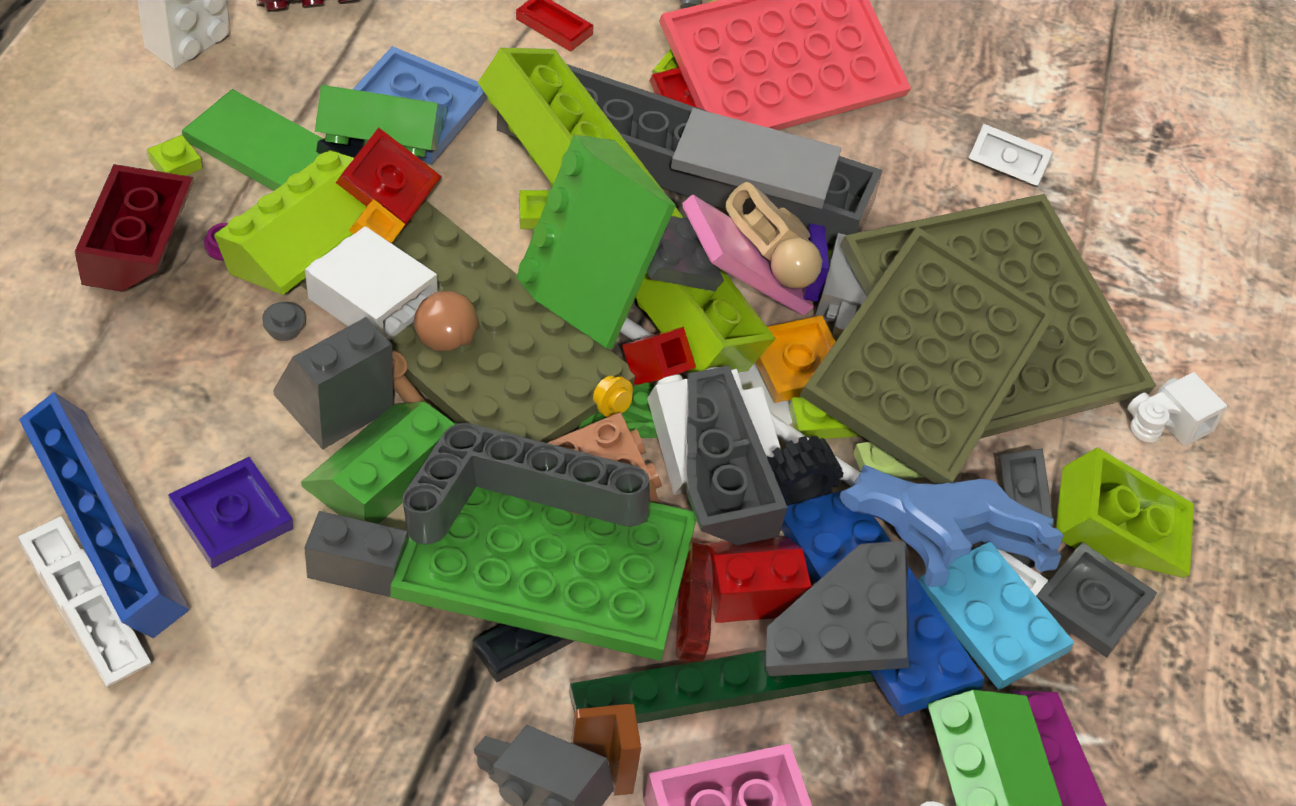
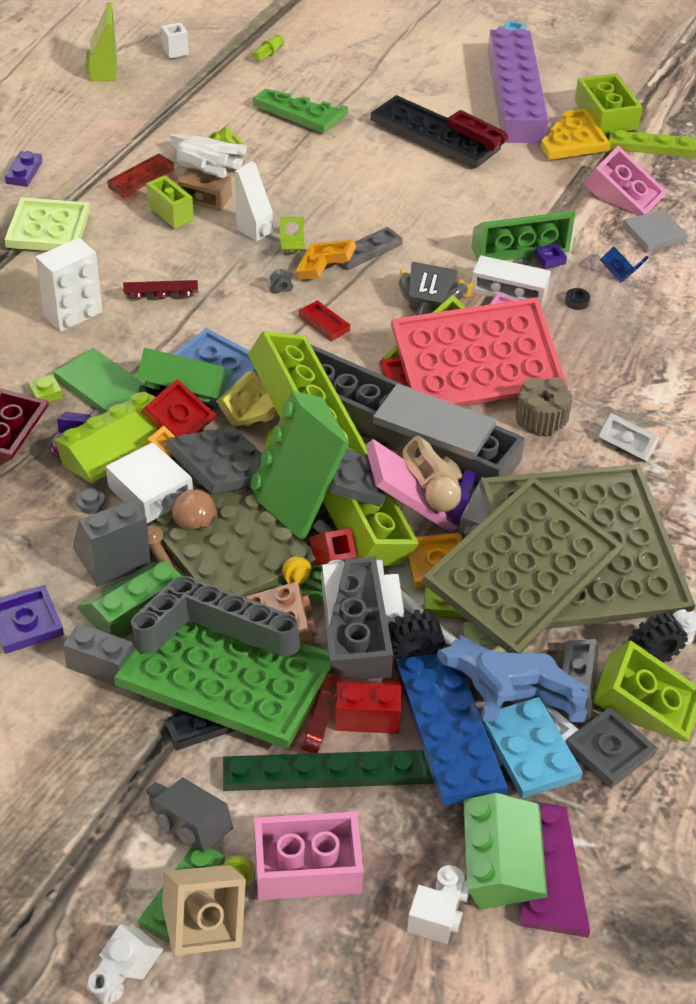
camera: 15 degrees right, 5 degrees down
dark orange panel [571,704,642,796] -> none
dark grey plate [766,541,910,676] -> none
none -> dark purple slope [57,412,91,433]
none -> dark grey plate [165,427,262,494]
none -> light yellow bracket [216,371,276,427]
none -> dark tan brick [516,377,572,437]
none -> black tyre [628,613,688,663]

